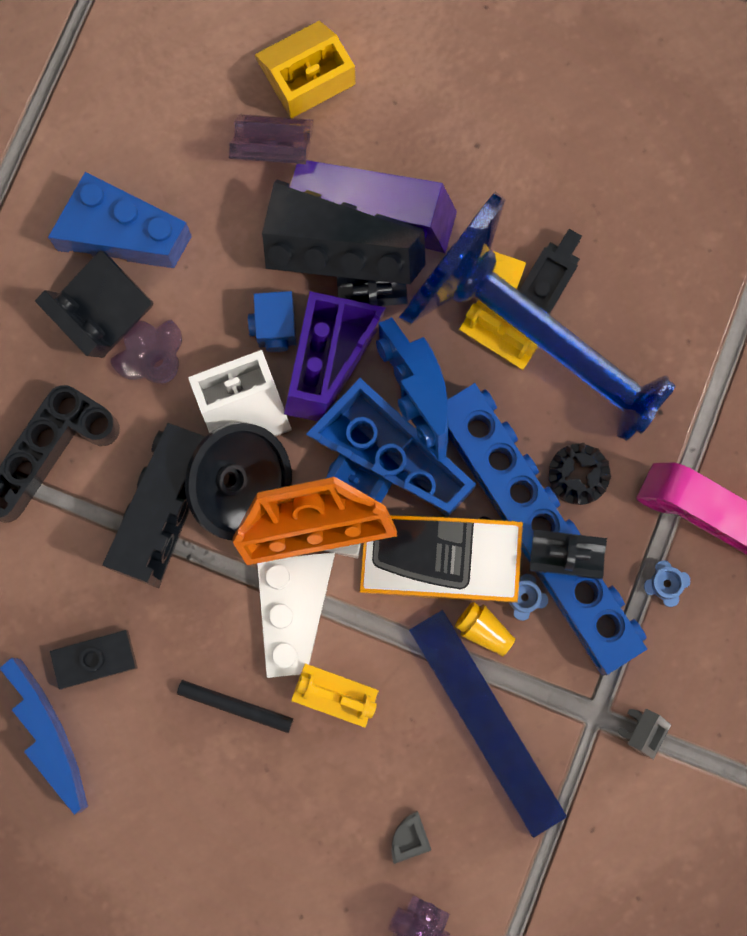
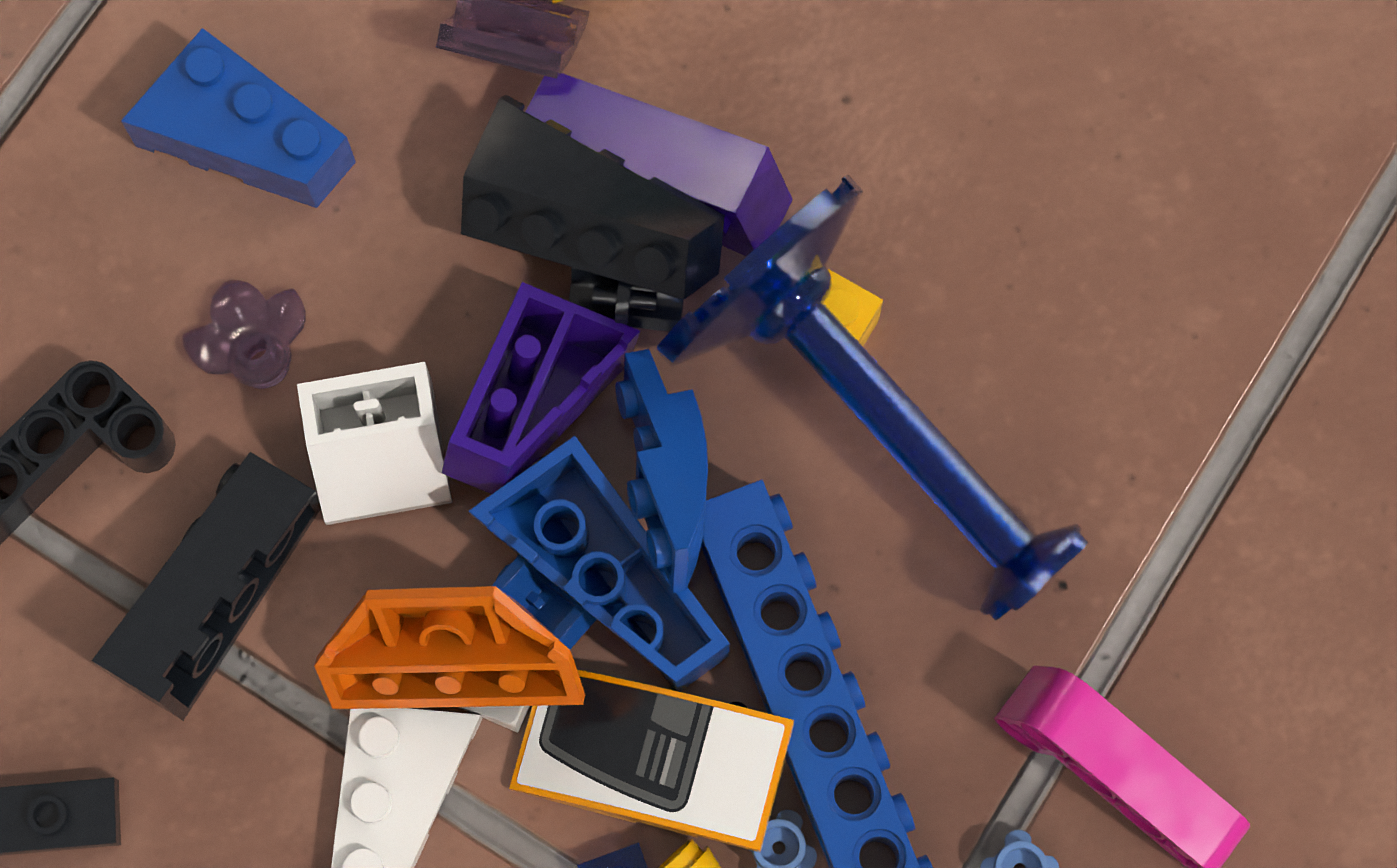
camera: 10 degrees right, 5 degrees down
black bracket [35,251,153,358] -> none
black dish [185,423,292,541] -> none
blue brick [248,291,297,352] -> none
yellow hinge [459,298,543,370] -> none
black hinge [506,229,582,333] -> none
black hips [529,530,607,579] -> none
black gear [549,443,612,505] -> none

